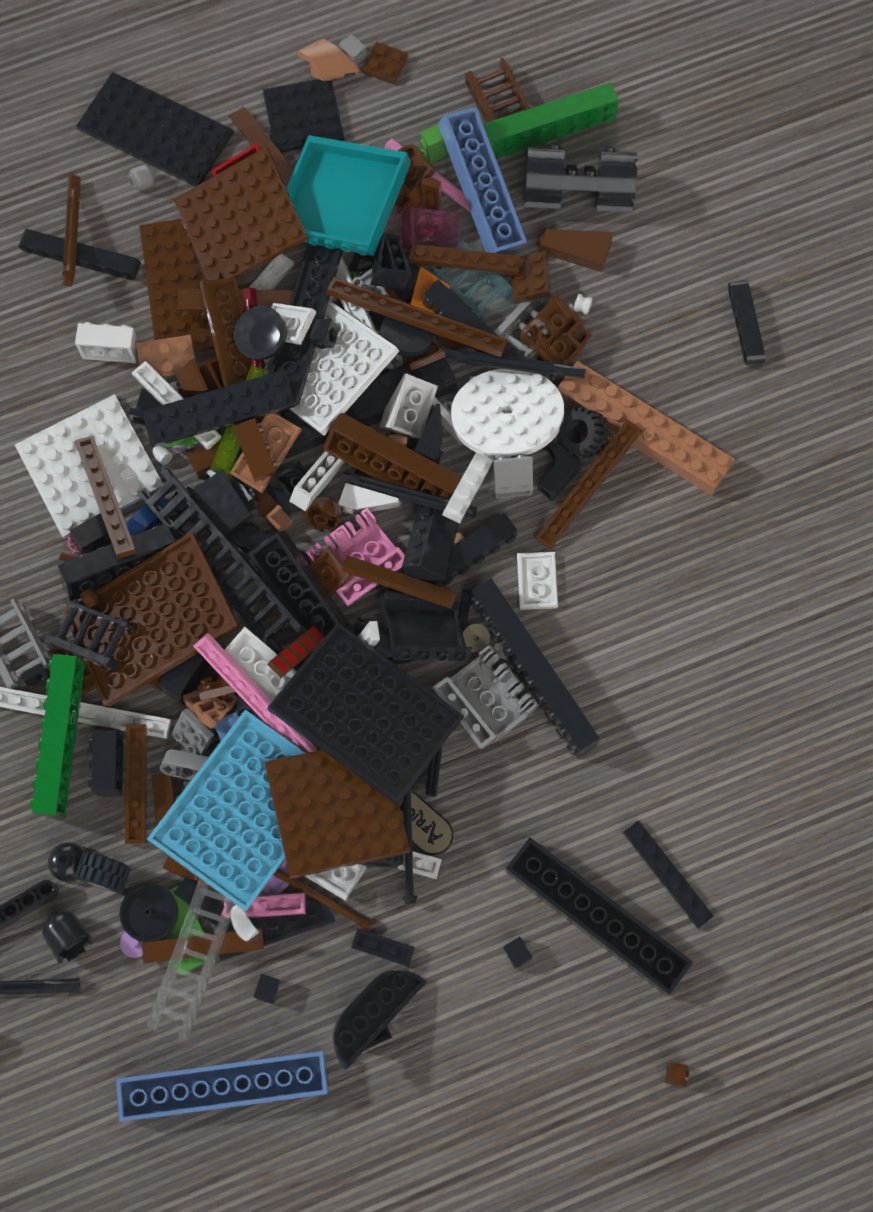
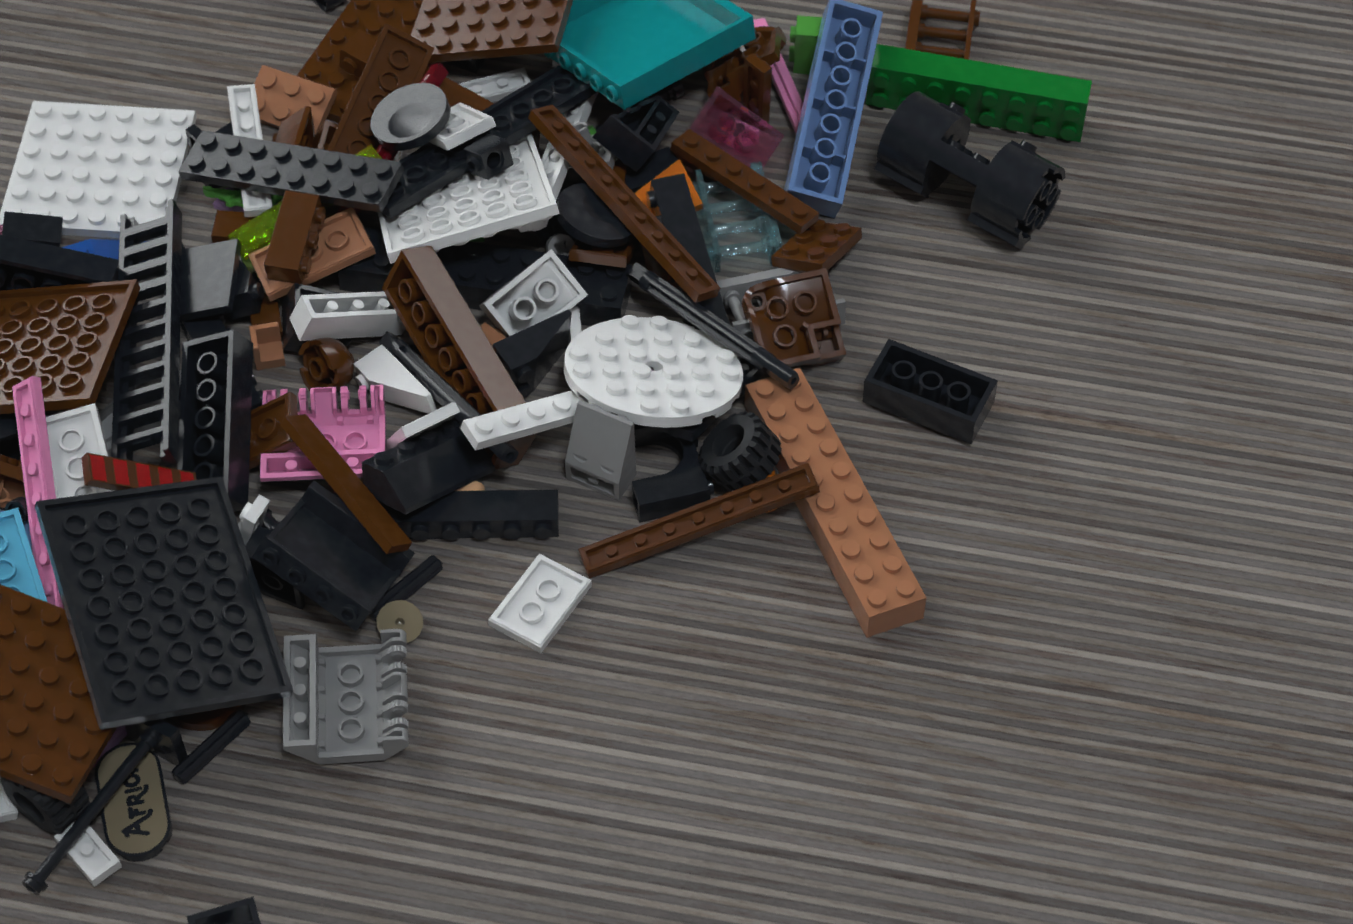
camera: 30 degrees right, 20 degrees down
white brick [75,322,139,363] -> none
plate [75,436,136,559] -> none
white hose [152,446,173,465] -> none
black brick [470,578,600,759] -> none
reddish brown slope [538,229,614,272] -> none
white wheel [574,294,593,315] -> none
black beam [728,280,765,365] -> none
none -> white tile [386,402,460,449]
none -> black brick [862,339,998,444]

